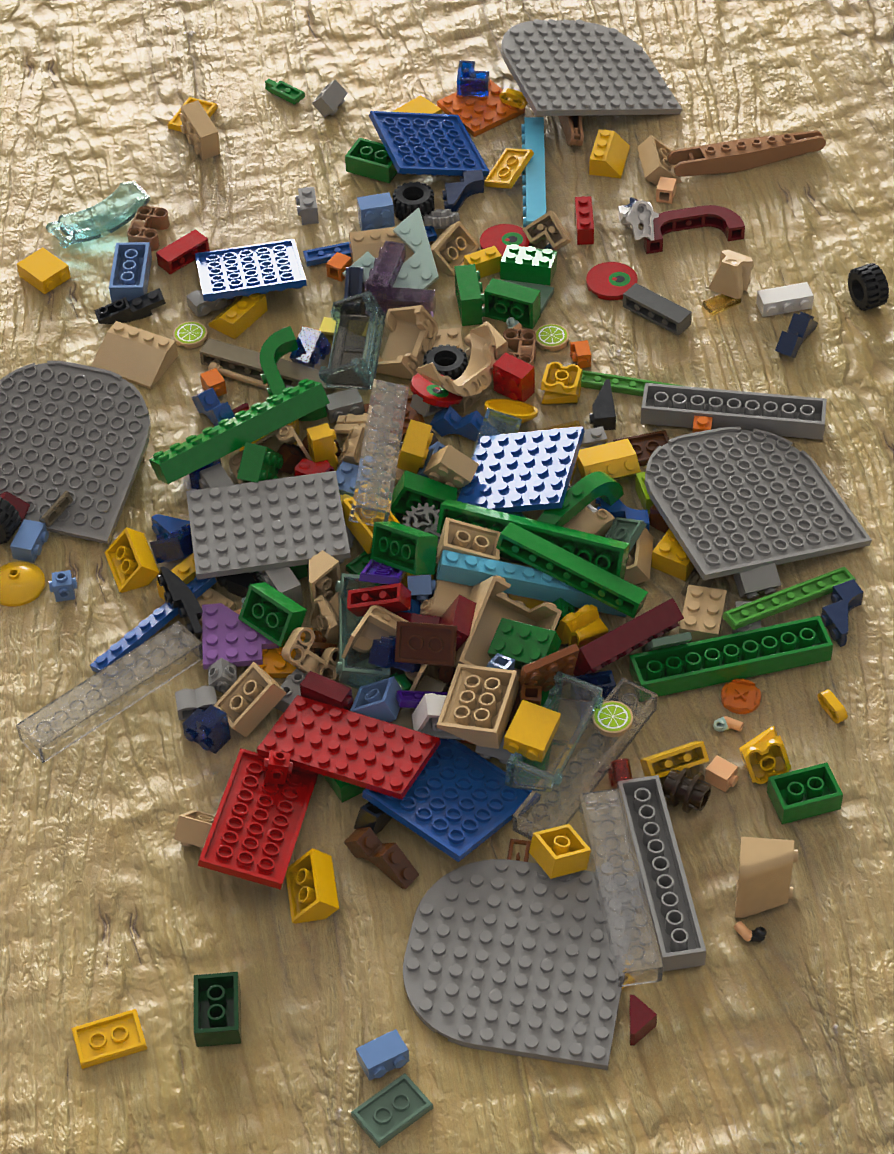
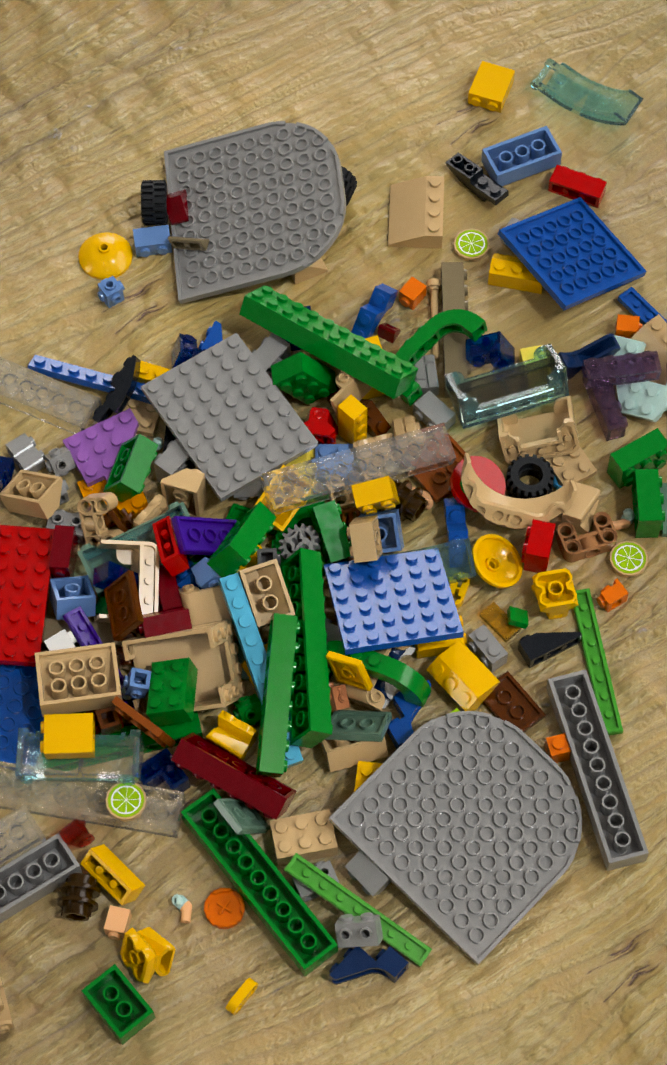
camera: 65 degrees right, 15 degrees up
yellow slope [104,527,159,593] -> none
medium nougat beam [127,206,170,251] -> none
none -> yellow tile [326,651,373,691]
none -> light grey brick [335,912,383,948]
none -> green tile [507,606,529,629]

